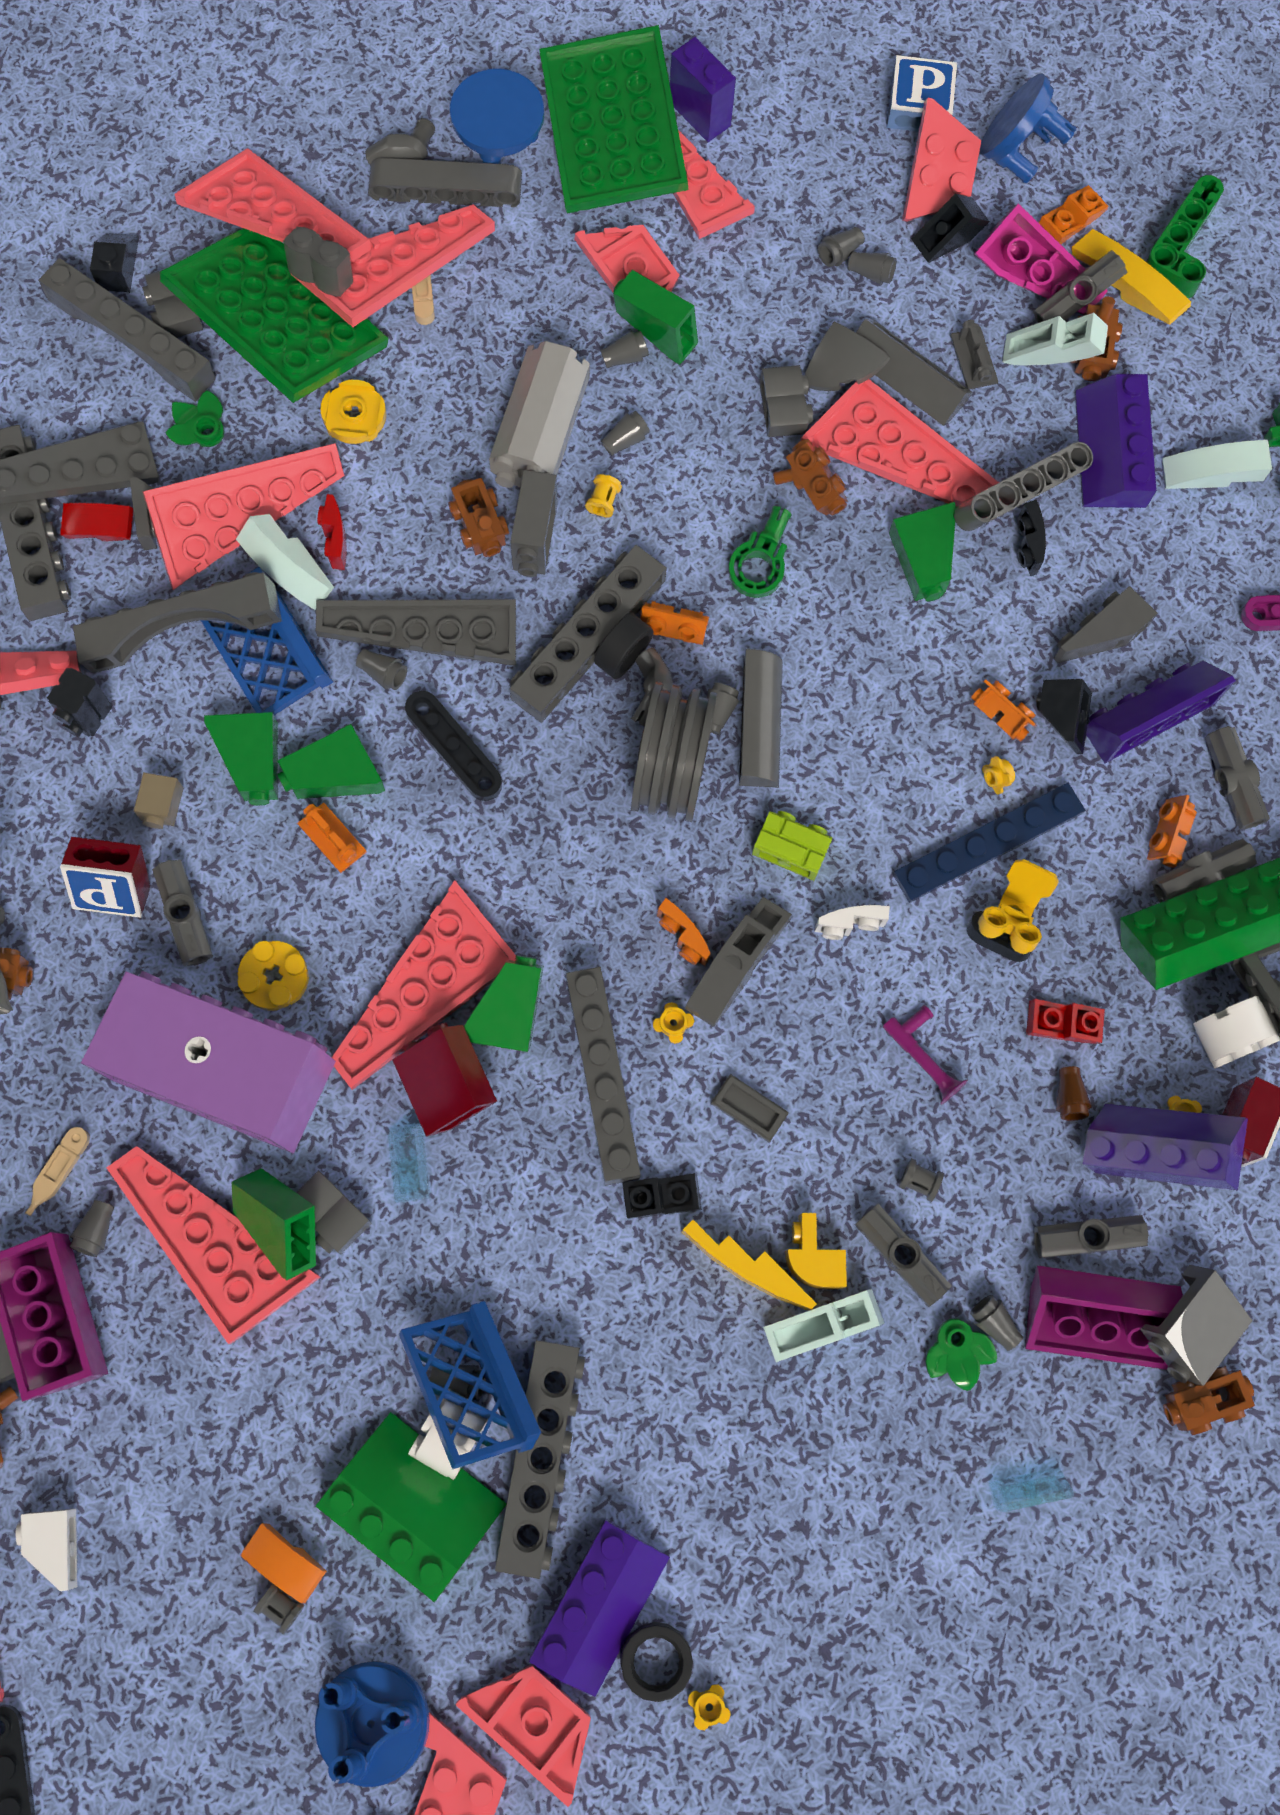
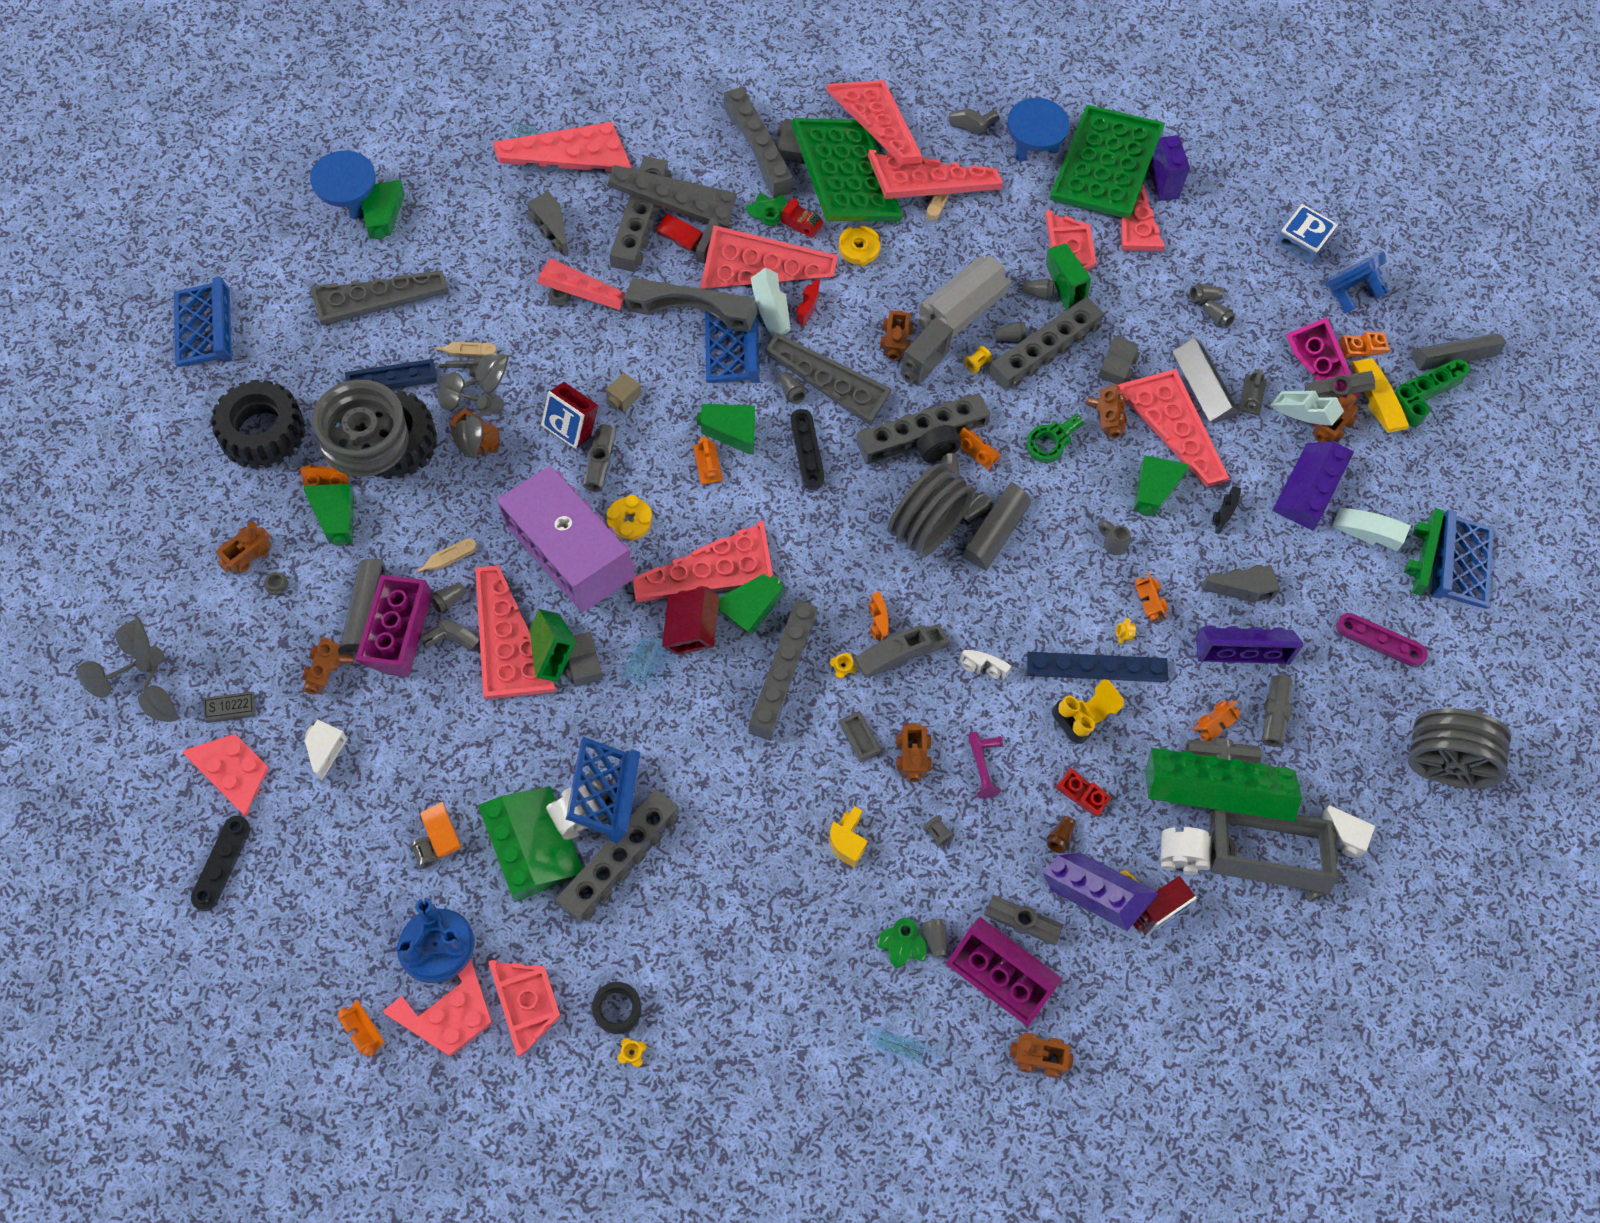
camera: 30 degrees right, 10 degrees down
black brick [47,668,112,737] -> none
black slope [90,233,139,293] -> none
green slope [204,712,278,806] -> none
dark grey brick [283,227,353,297] -> none
dark grey beam [368,158,522,208] -> none
dark purple slope [529,1518,670,1697] -> none
black slope [622,1173,702,1219] -> none
yellow slope [681,1220,817,1311] -> none
lime brick [752,811,833,881] -> none
light aqua slope [763,1289,885,1362] -> none
dark grey brick [805,321,890,391] -> none
dark grey piece [855,1204,952,1307] -> none
coral wing [902,98,981,222] -> none
black slope [911,193,990,263] -> none
dark grey beam [954,442,1093,531] -> none
black slope [1036,679,1092,754] -> none
panel [1141,1265,1253,1386] -> none
none -> dark grey arm [419,619,480,651]
none -> red leg [781,198,823,238]
none -> dark orange brick [896,723,932,782]
none -> dark grey brick [988,297,1104,391]
none -> dark grey piece [1098,520,1131,556]
none -> dark grey brick [1411,333,1507,371]

